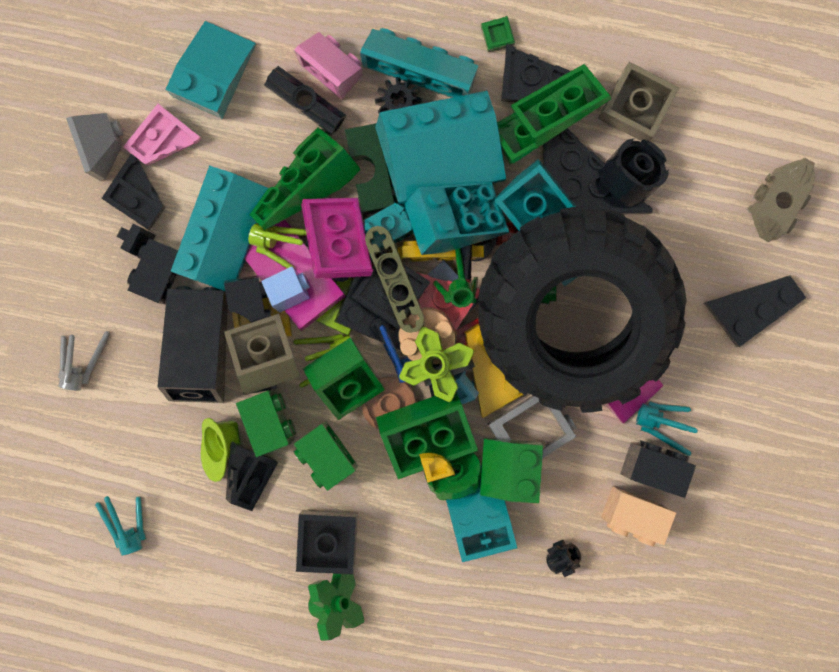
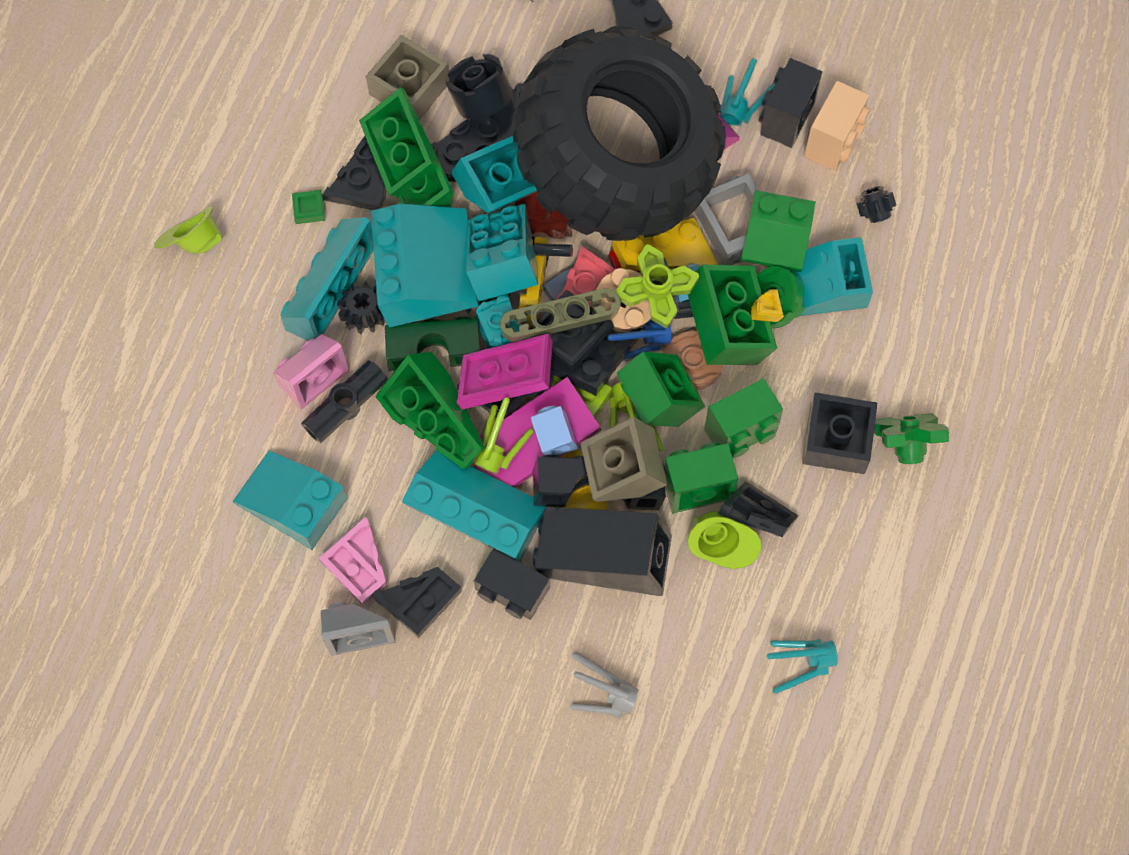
camera: 80 degrees left, 20 degrees down
black tile [116,224,156,257] -> none
green plant [433,248,478,308] -> none

